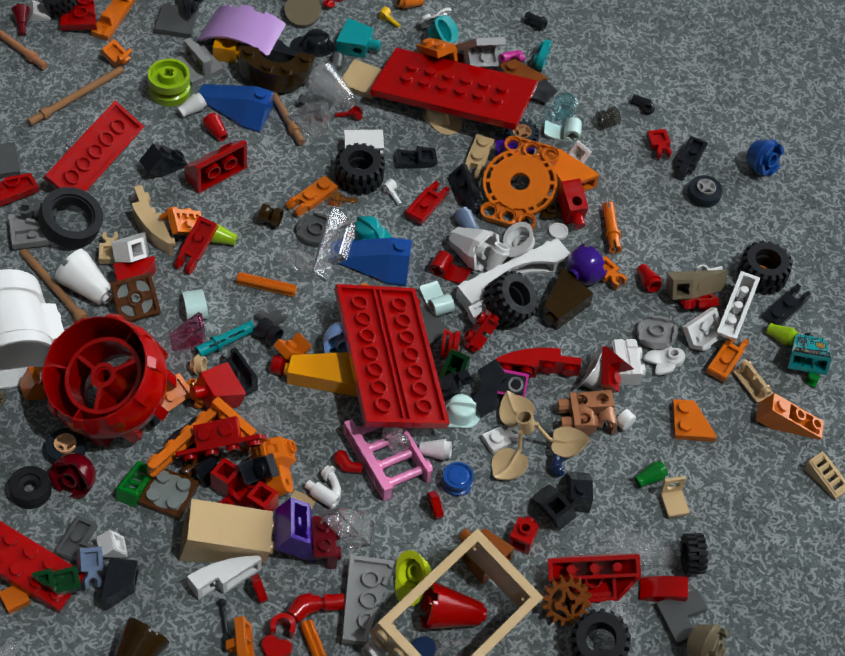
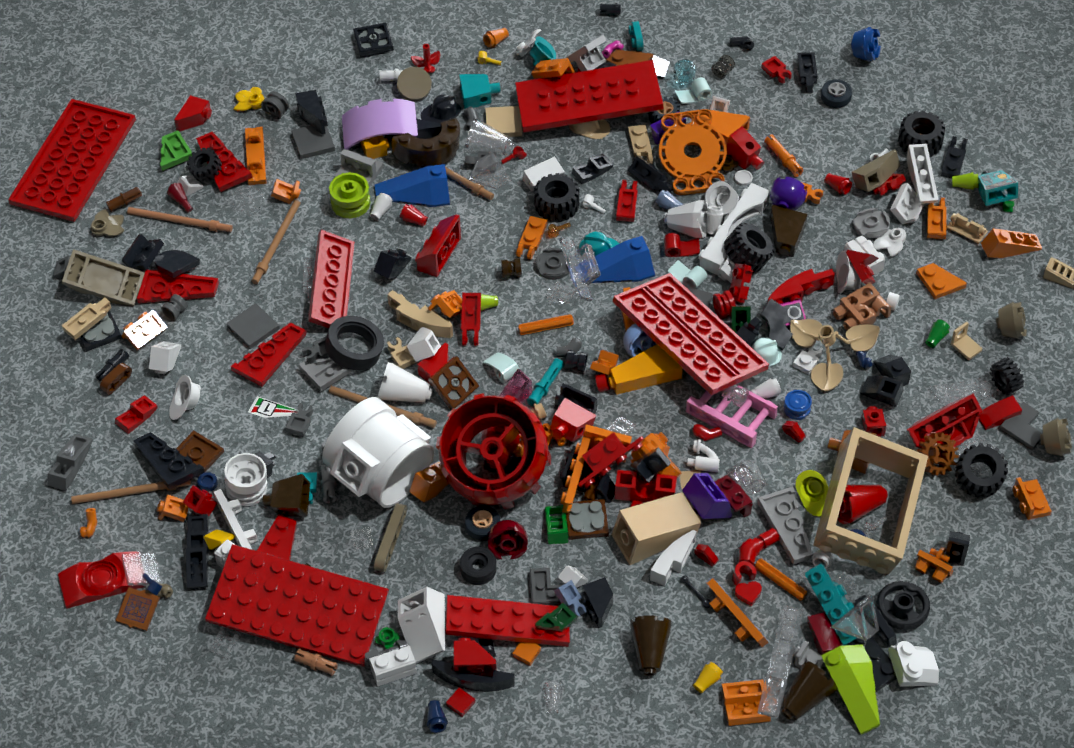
camera: 20 degrees left, 0 degrees up
none -> dark tan cone [996,301,1027,339]

